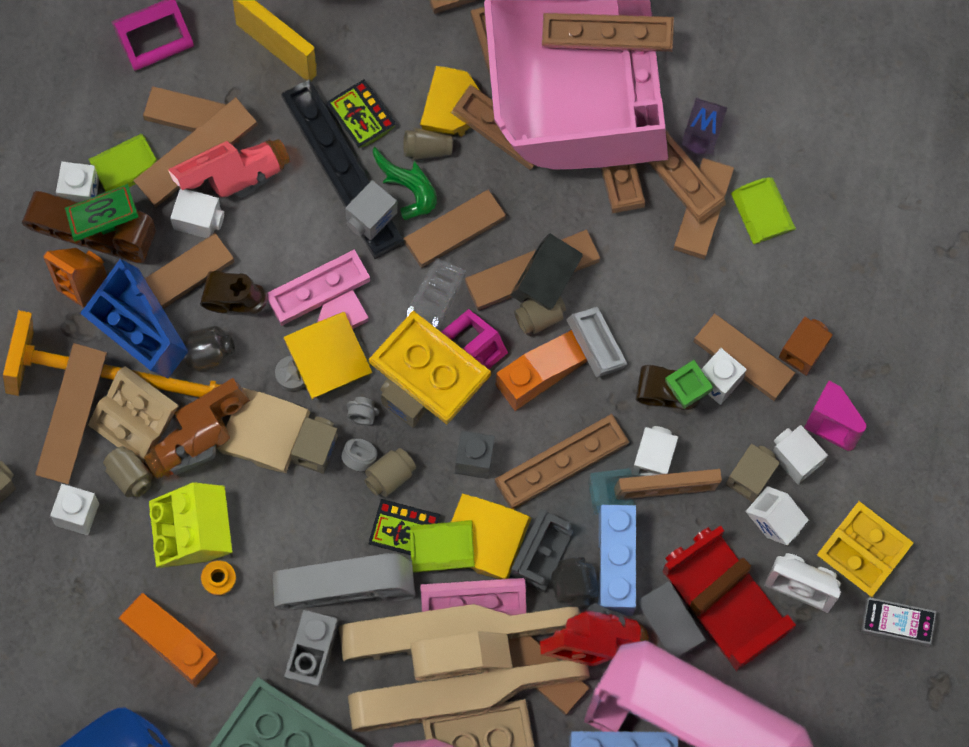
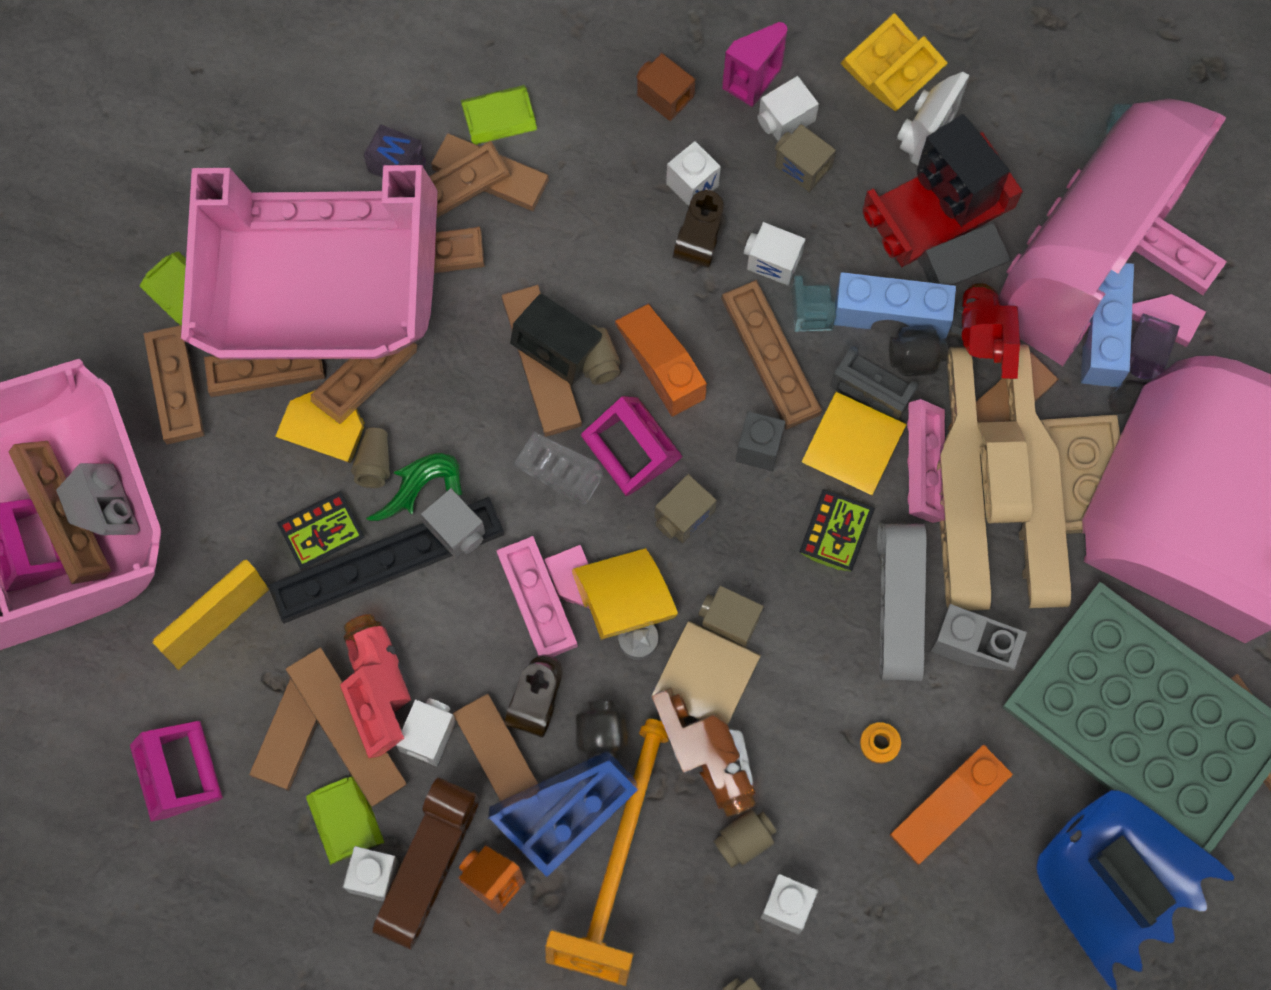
camera: 80 degrees left, 0 degrees up
medium nougat tile [35,343,107,484] -> none
green piece [65,184,139,242] -> none
tan slope [88,366,179,463] -> none
neon yellow slope [149,482,232,568] -> none
light grey tile [341,439,377,471] -> none
light grey plate [346,397,379,425] -> none
dark tan brick [364,448,416,497] -> none
yellow tile [369,311,491,424] -> none
medium nougat tile [404,189,506,268] -> none
lime piece [410,520,475,572] -> none
medium nougat tile [542,13,674,52] -> none
light grey tile [567,307,628,378] -> none
medium nougat tile [614,469,722,500] -> none
bright green plate [665,360,713,409] -> none
reddish brown tile [688,557,751,617] -> none
medium nougat tile [694,313,795,401] -> none
white brick [746,486,809,545] -> none
tile [861,597,936,647] -> none
none -> black brick [916,114,1010,227]

